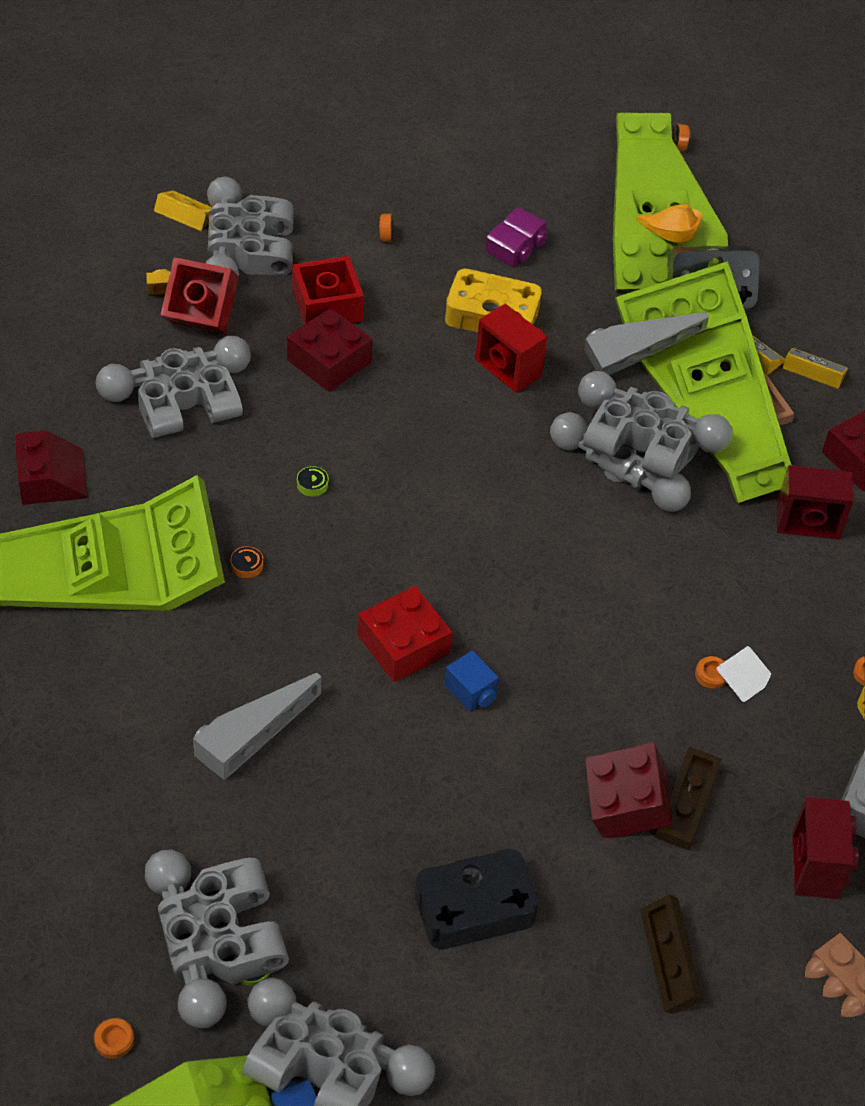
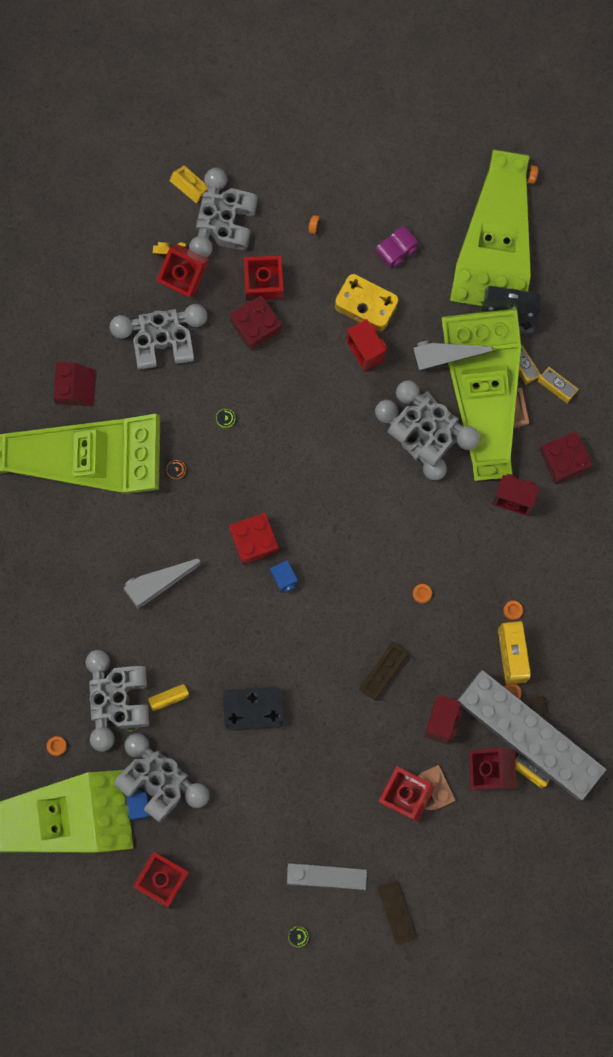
camera: 10 degrees right, 25 degrees up
dark red brick [585,743,673,838] -> none
light orange piece [637,204,702,243] -> none
dark brown plate [640,894,704,1014] -> none
white sticker [717,646,771,702] -> none
none -> yellow slope [148,684,189,711]
none -> red brick [379,766,435,823]

